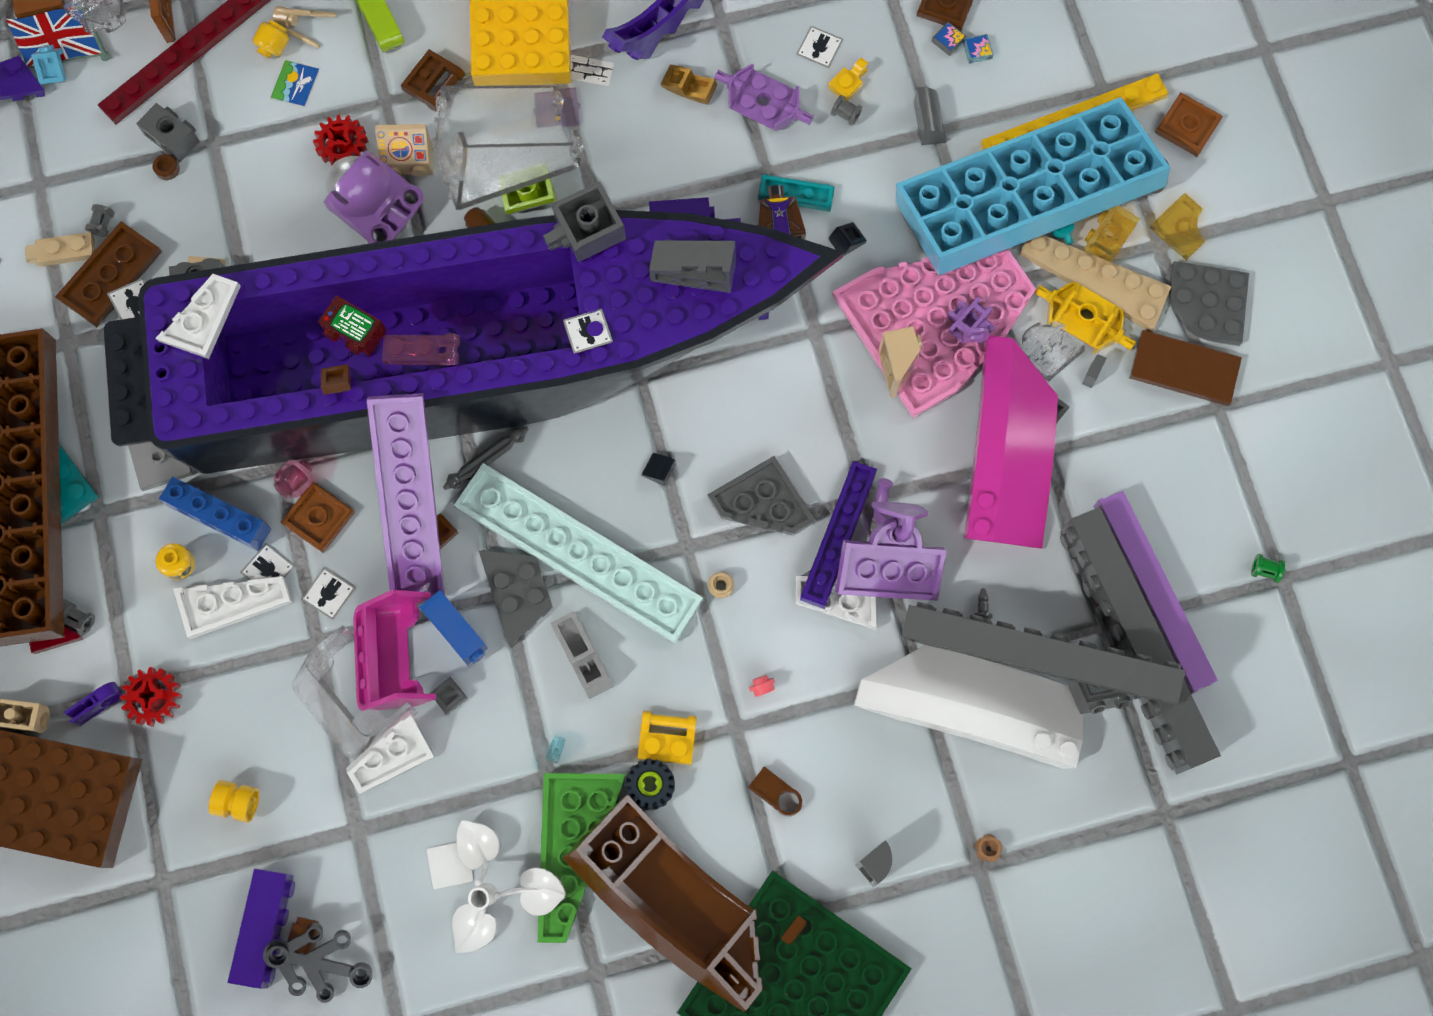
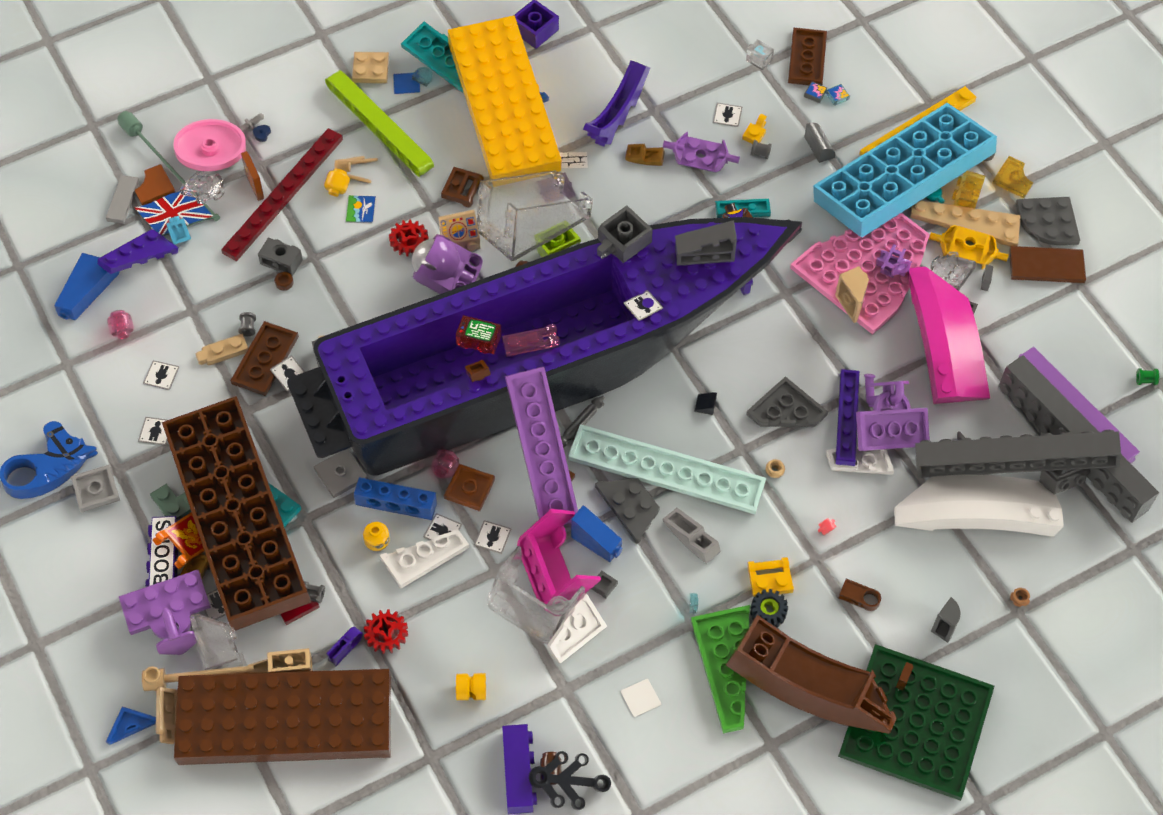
camera: 15 degrees left, 15 degrees down
white wing [156,274,241,359] -> none
white plant [452,820,566,953] -> none
dark orange tile [1155,92,1223,157] -> none

